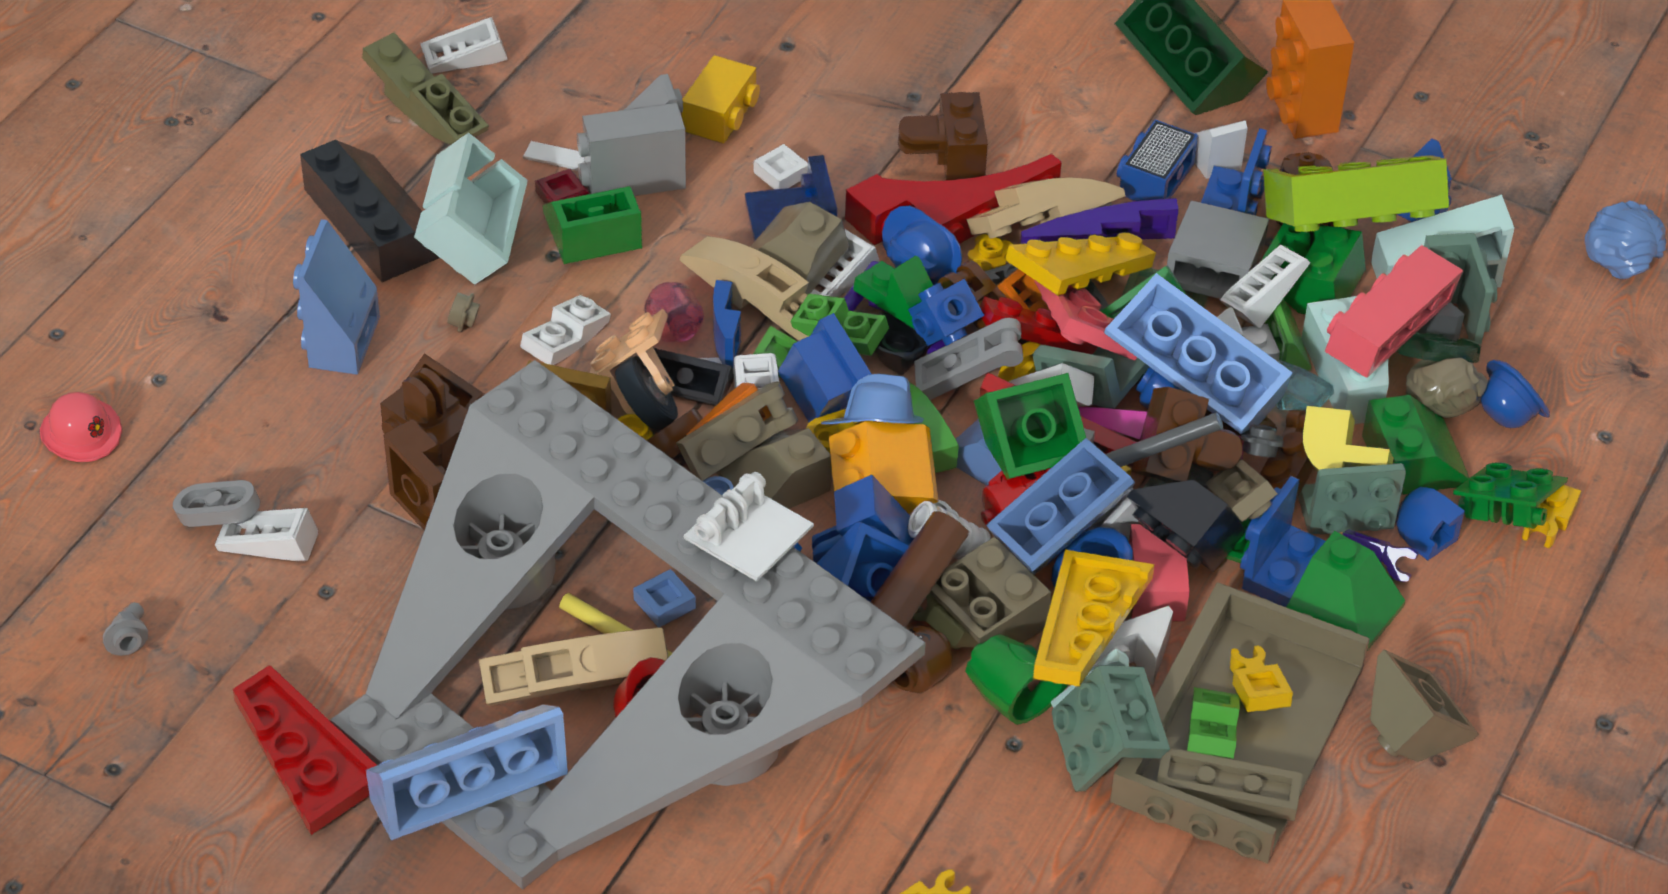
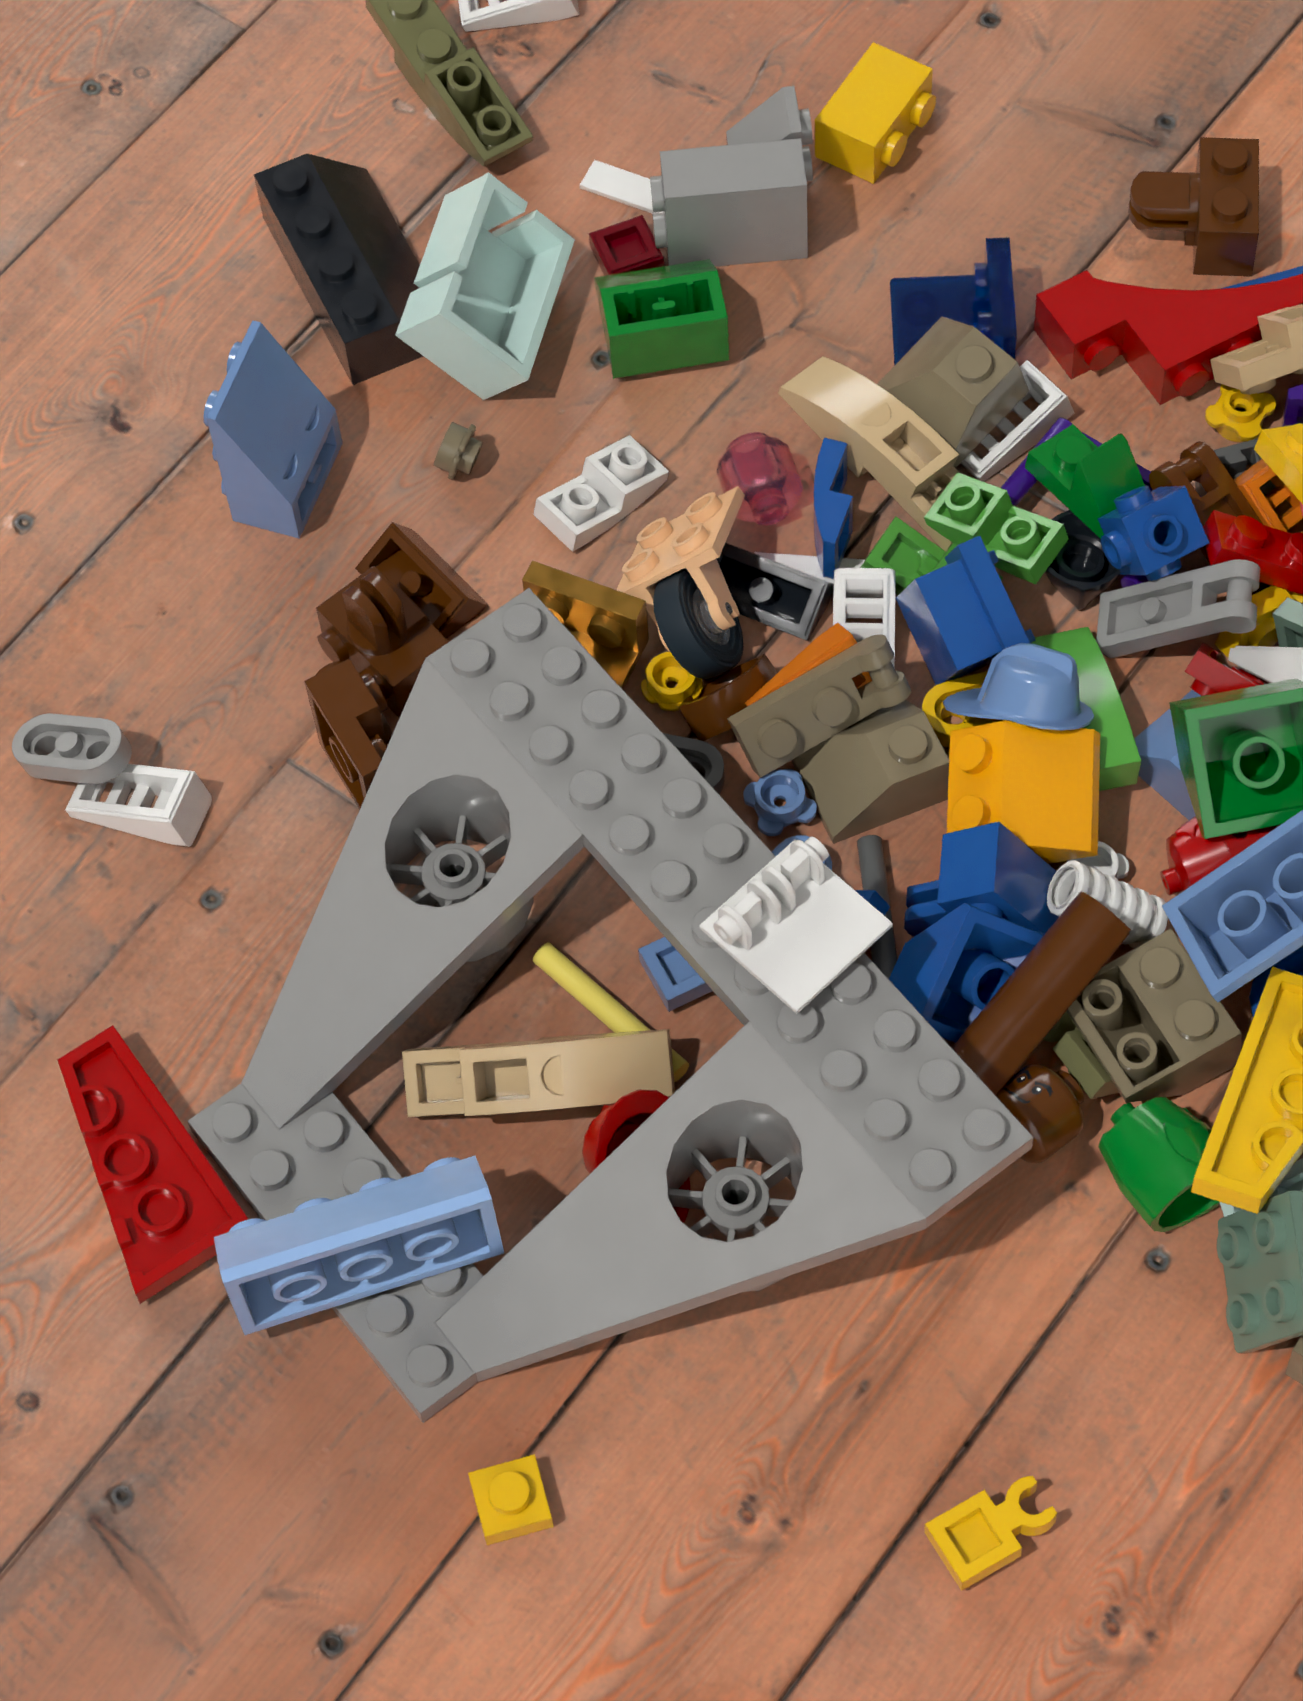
camera: 15 degrees right, 15 degrees up
white plate [753,144,810,193] -> none
blue piece [882,206,962,286] -> none

